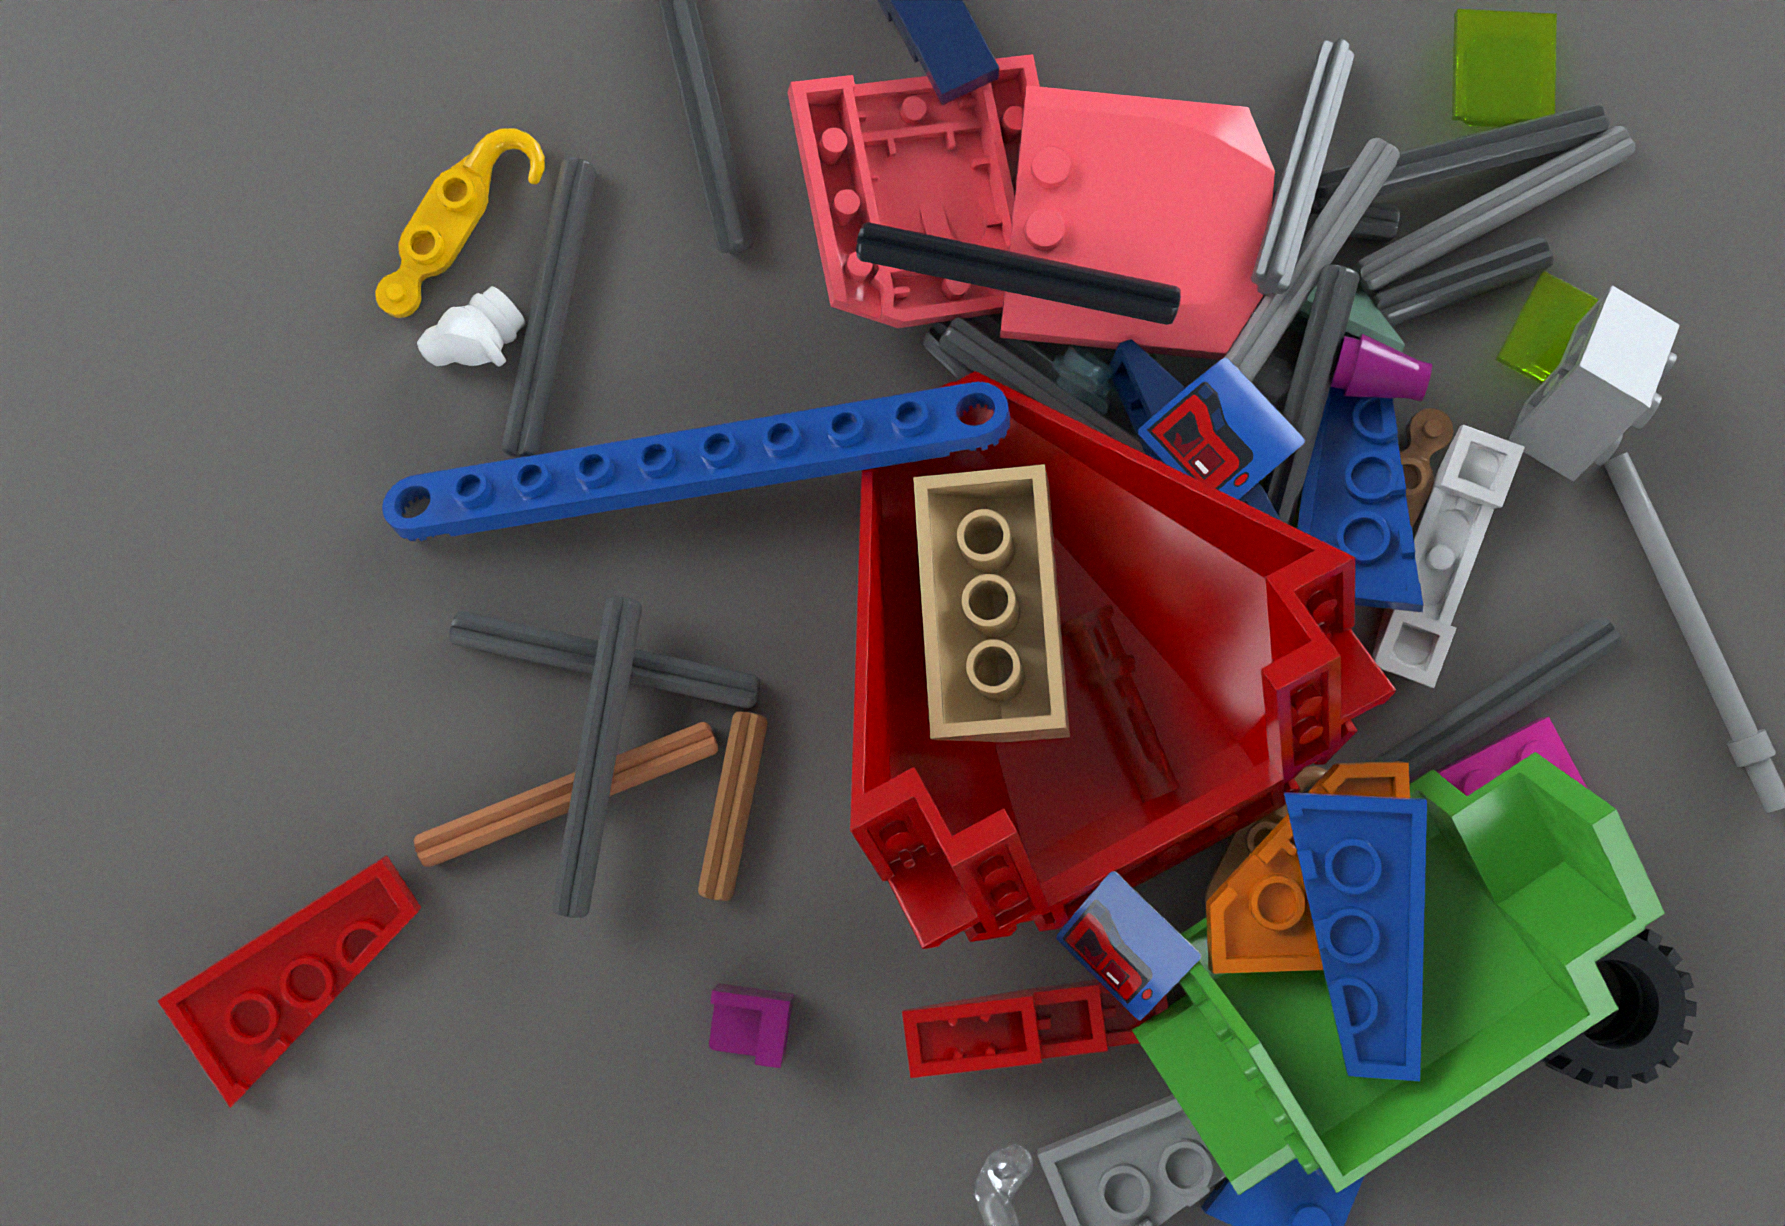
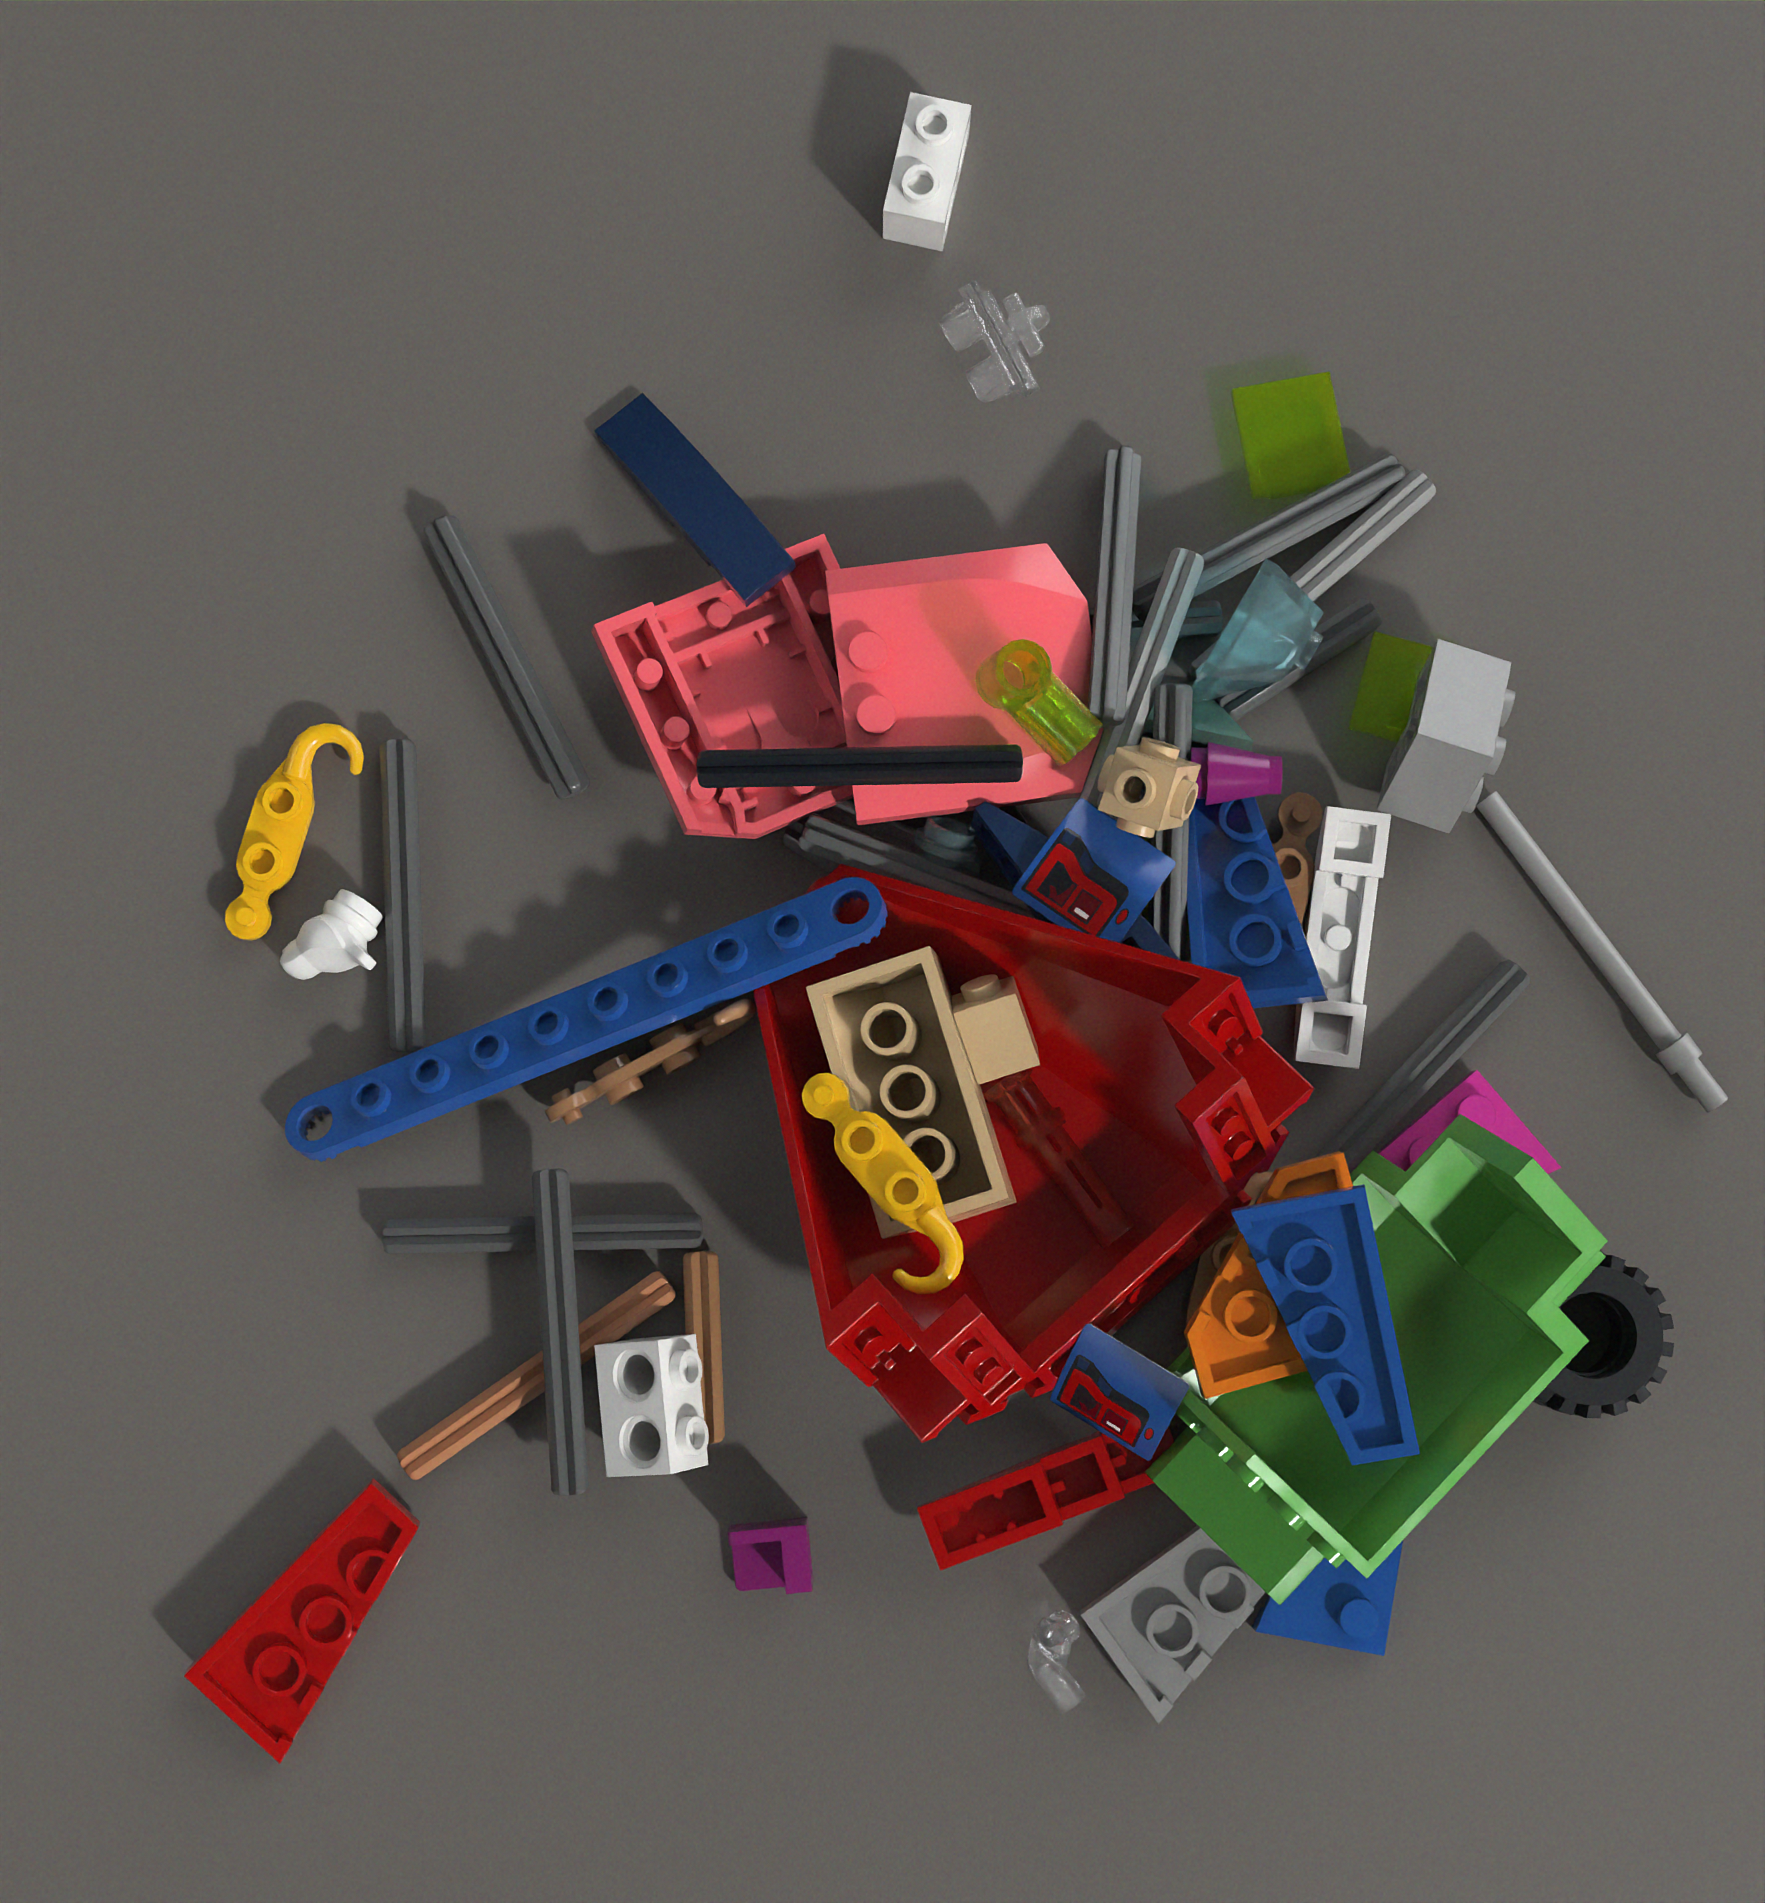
camera: 20 degrees left, 0 degrees up
none -> medium nougat piece [545,998,757,1125]
none -> white brick [594,1334,709,1477]
none -> yellow piece [802,1073,964,1295]
none -> tan brick [952,974,1040,1085]
none -> clear neon green piece [975,639,1103,766]
none -> tan brick [1098,737,1201,838]
none -> clear light blue slope [1191,558,1324,703]

